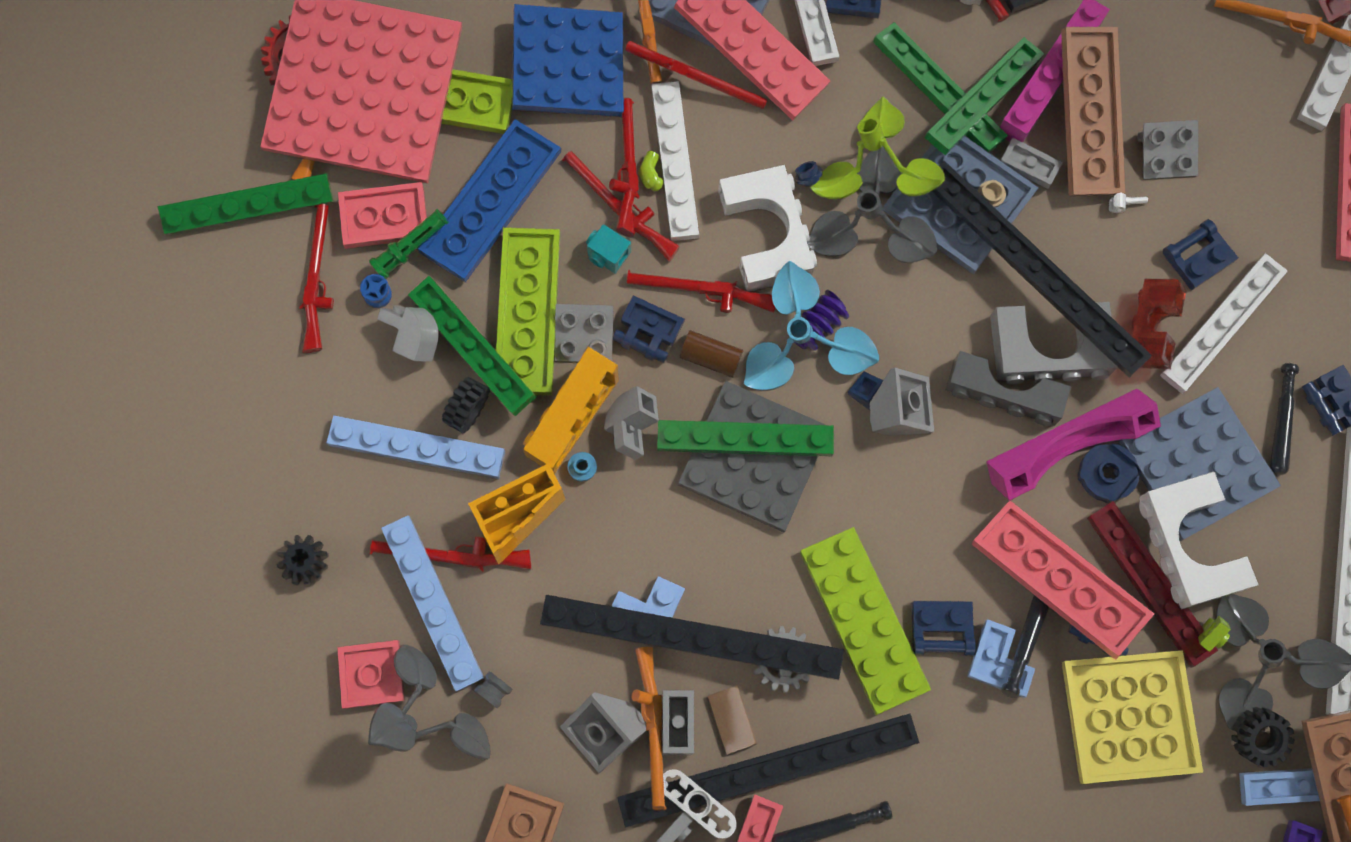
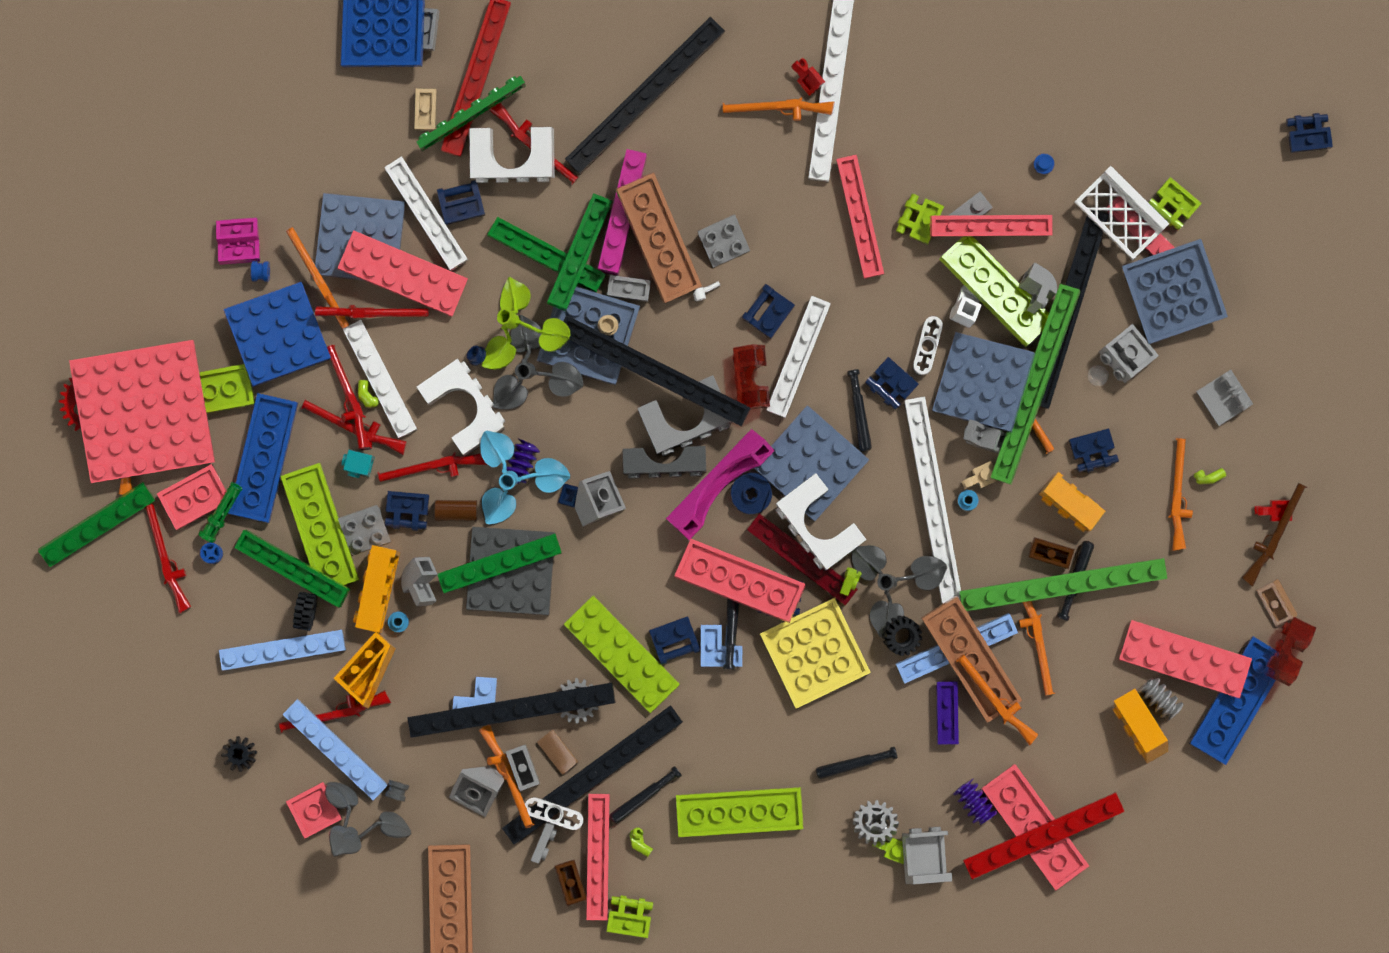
camera: 15 degrees left, 10 degrees up
light grey brick [377,305,438,361] -> none

